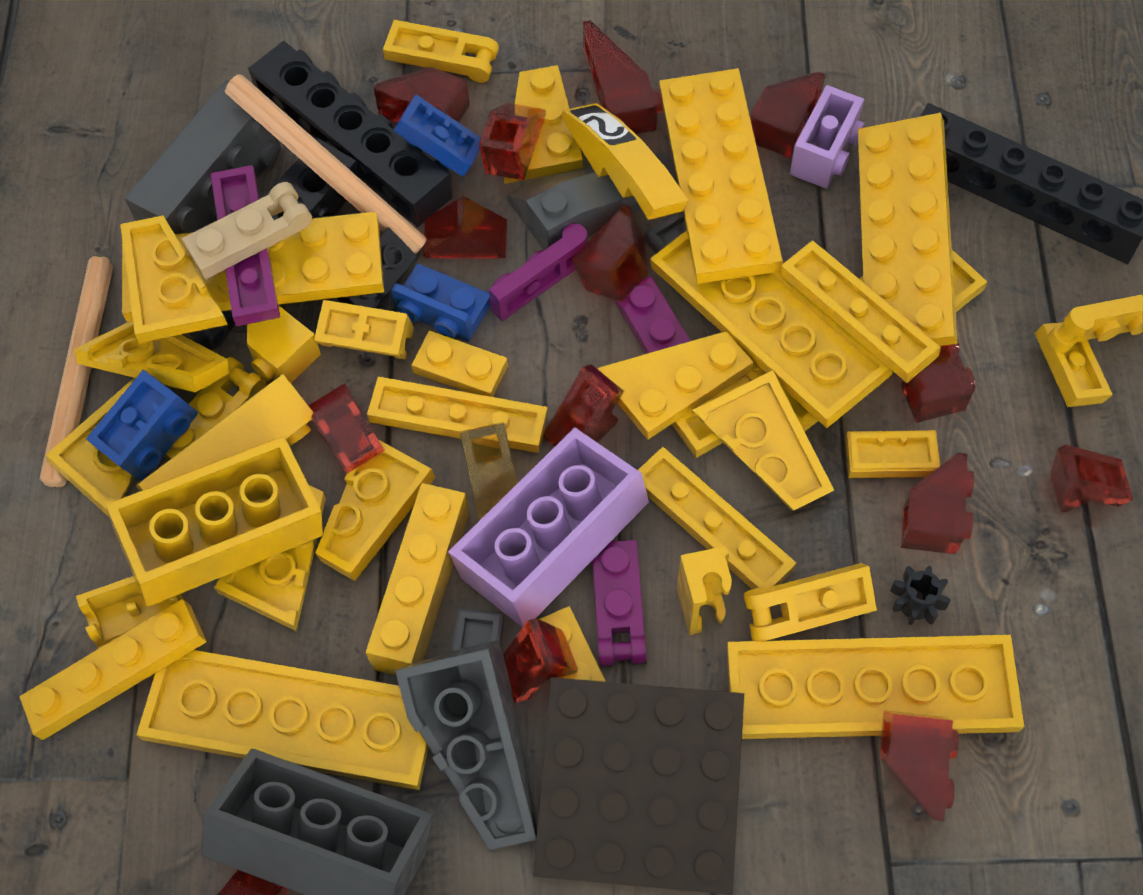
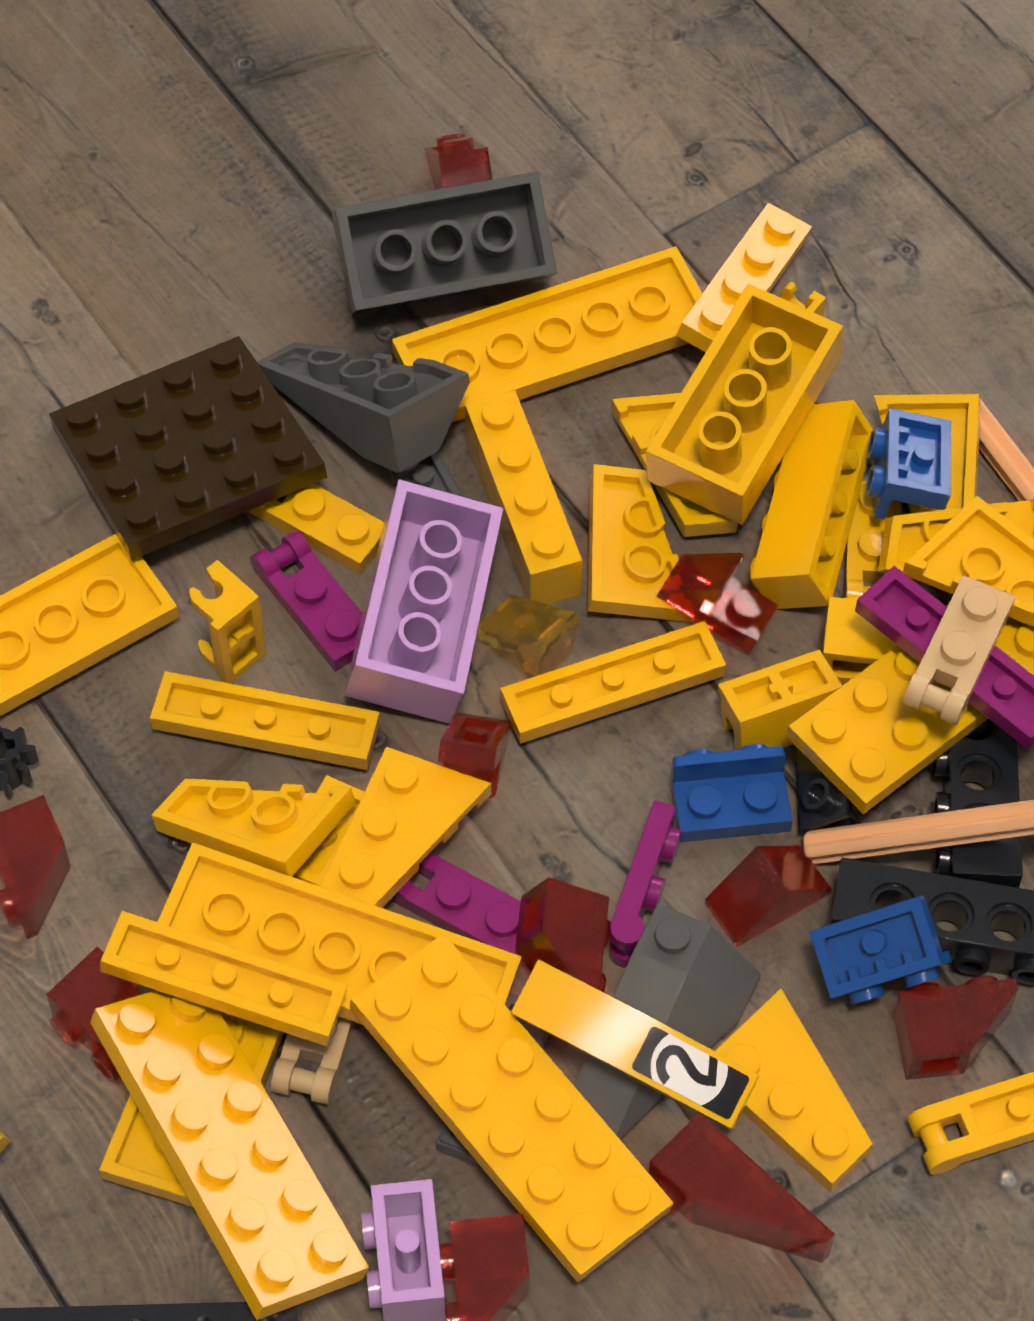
camera: 145 degrees right, 5 degrees down
yellow plate [411,331,508,397] -> none
clear red slope [479,103,546,180] -> none
clear red slope [503,618,578,703] -> none
yellow plate [743,563,877,641] -> none
yellow plate [845,430,941,478] -> none

